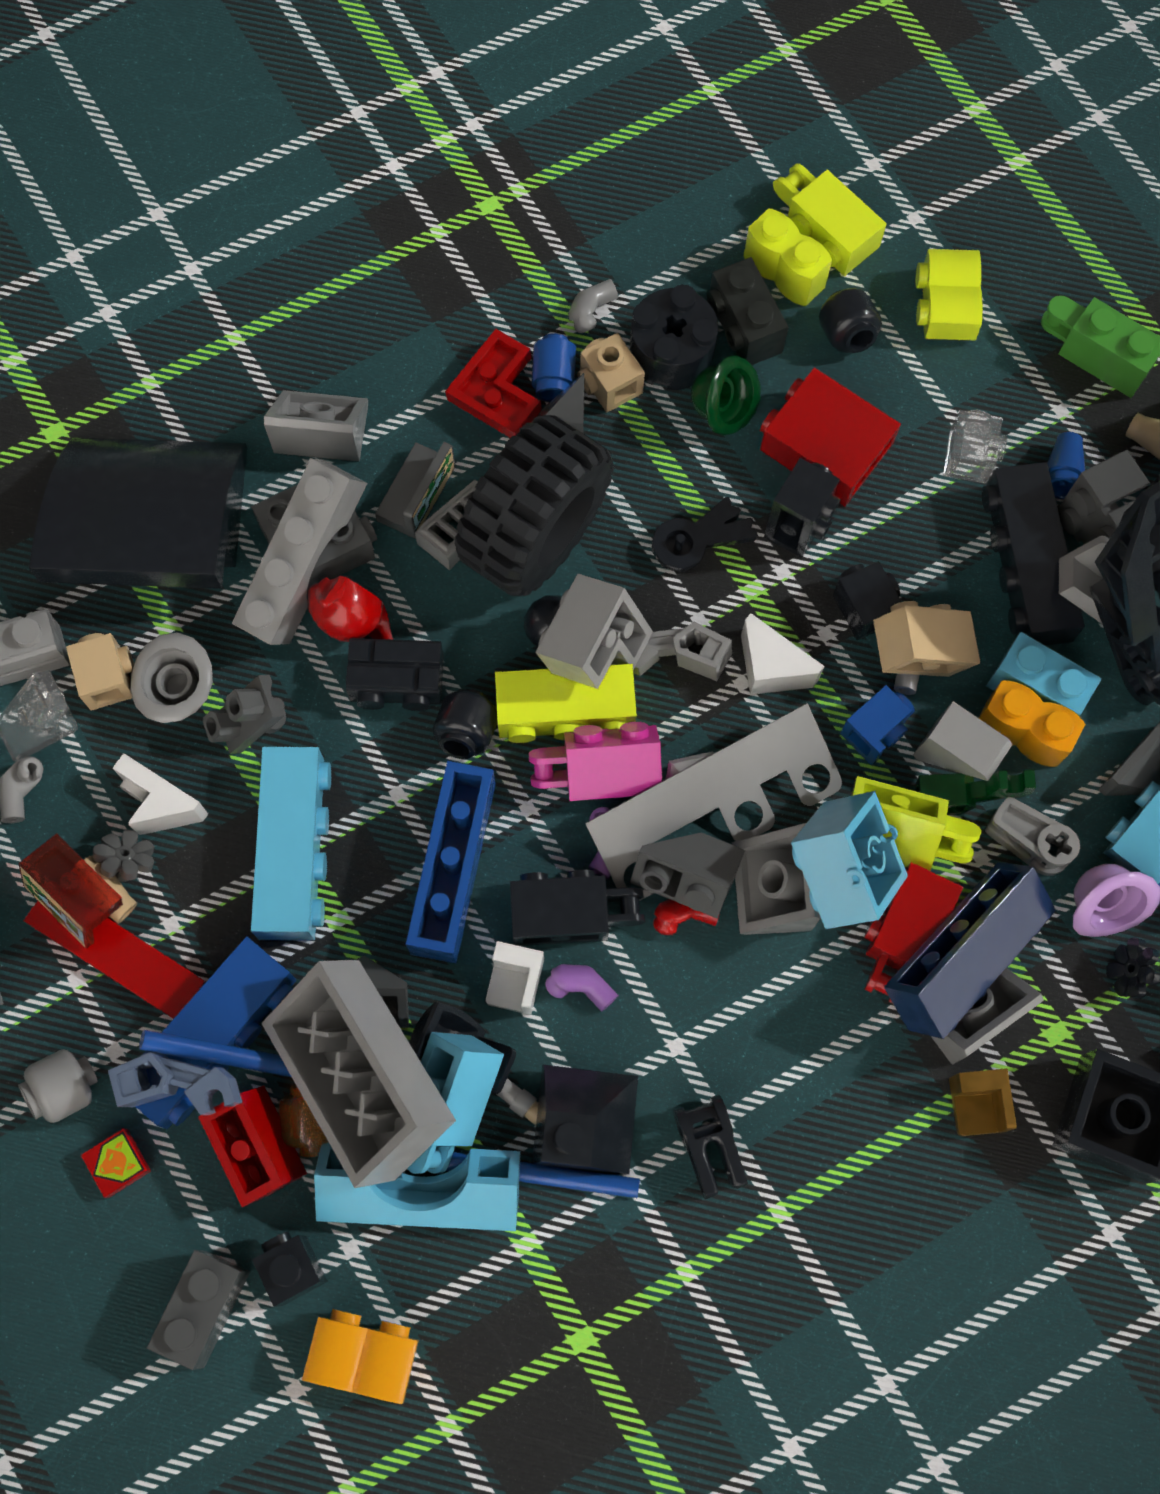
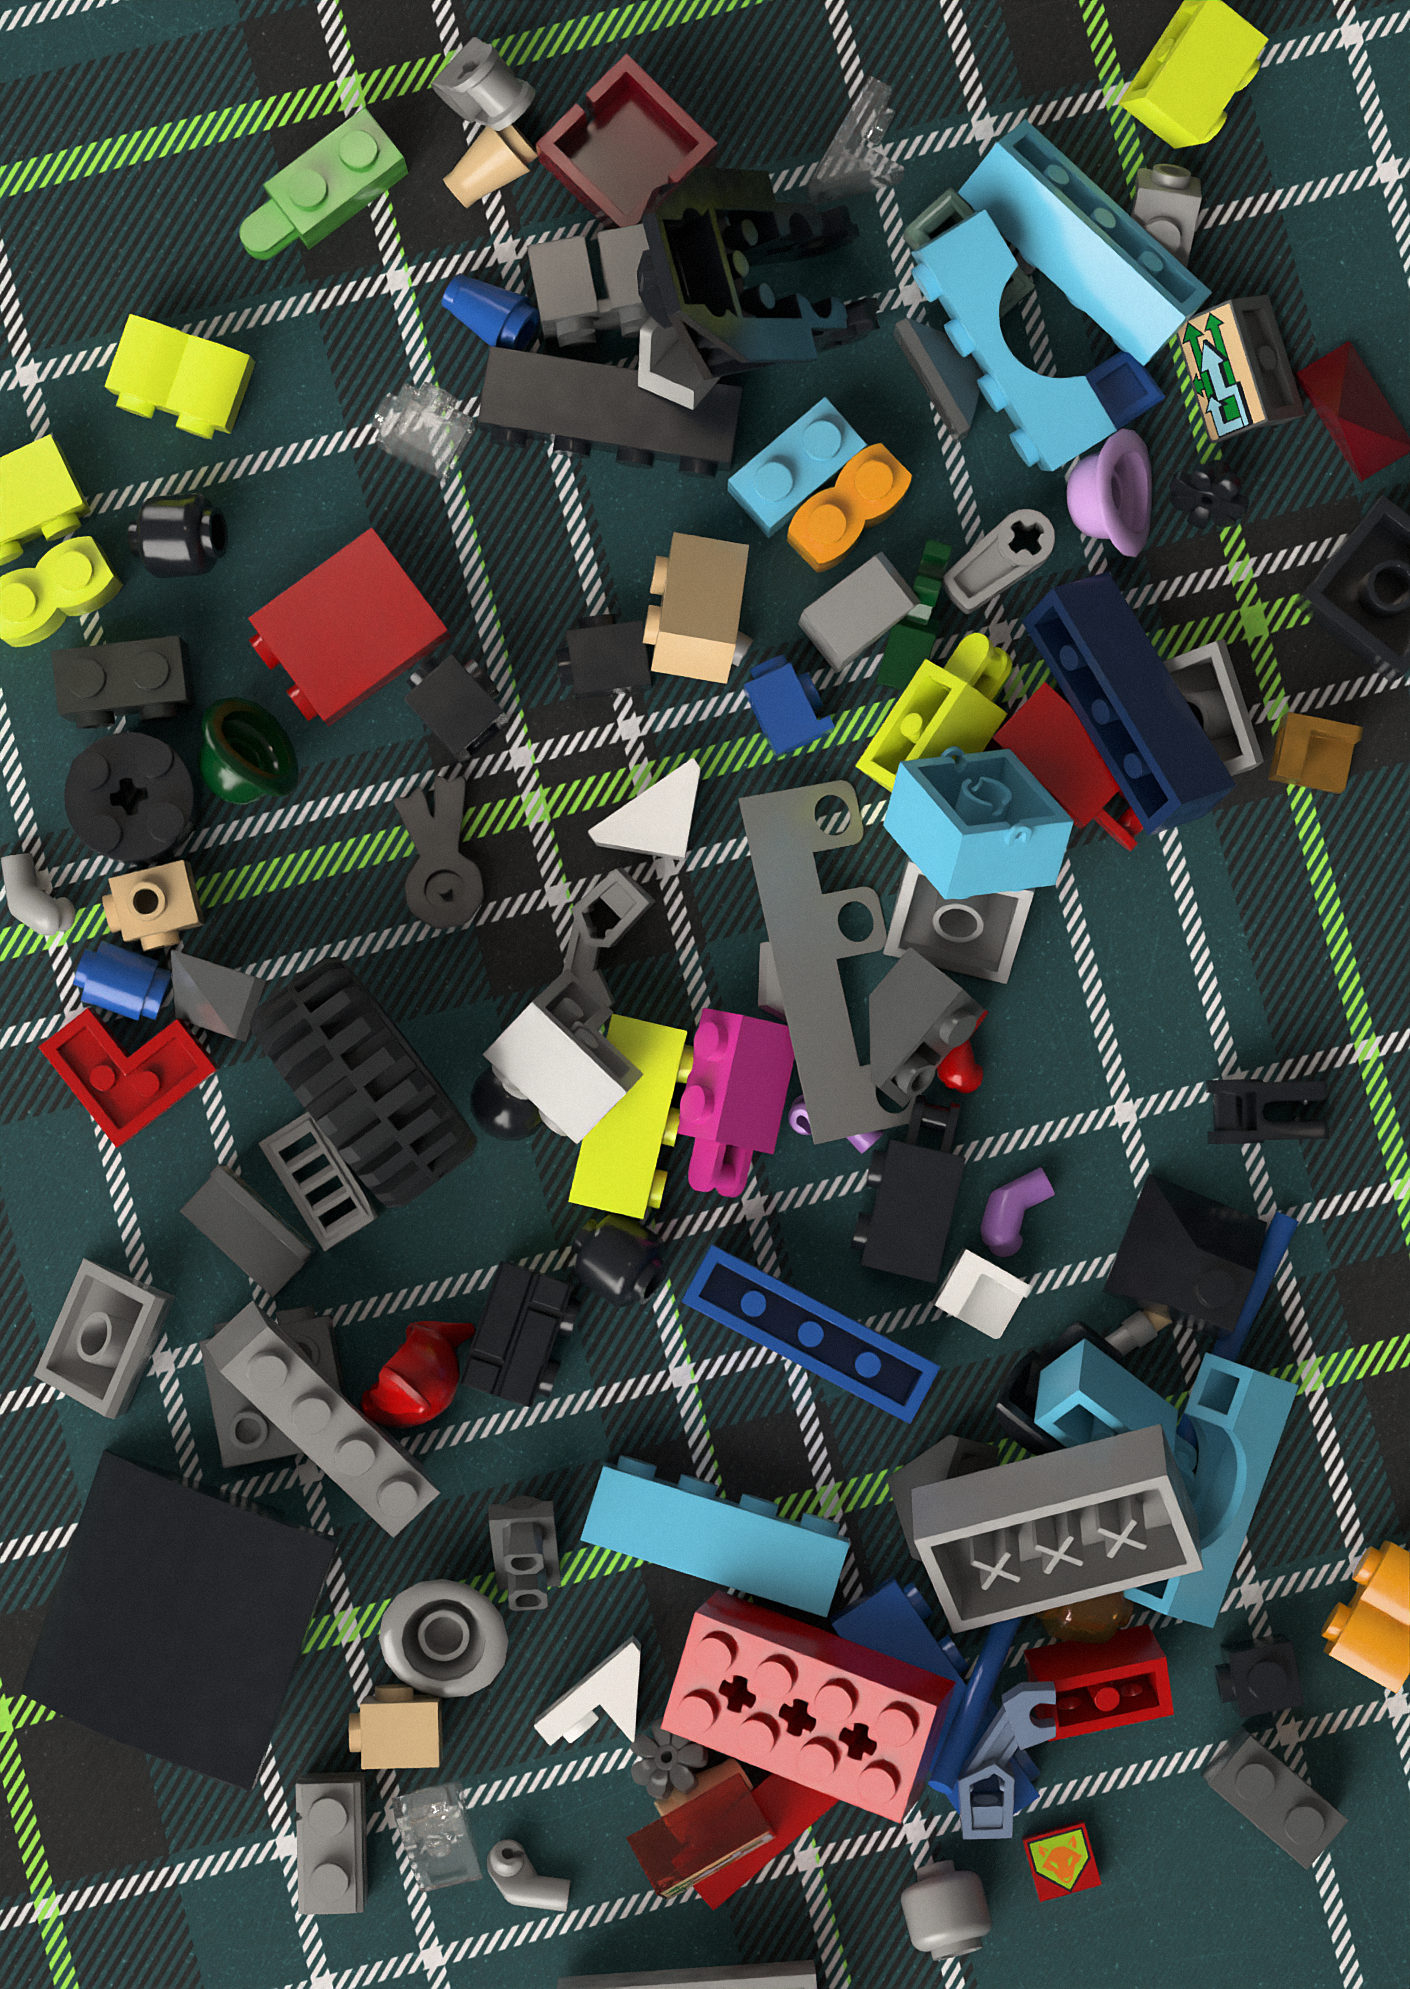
camera: 75 degrees left, 15 degrees up
none -> brick [661,1590,956,1824]

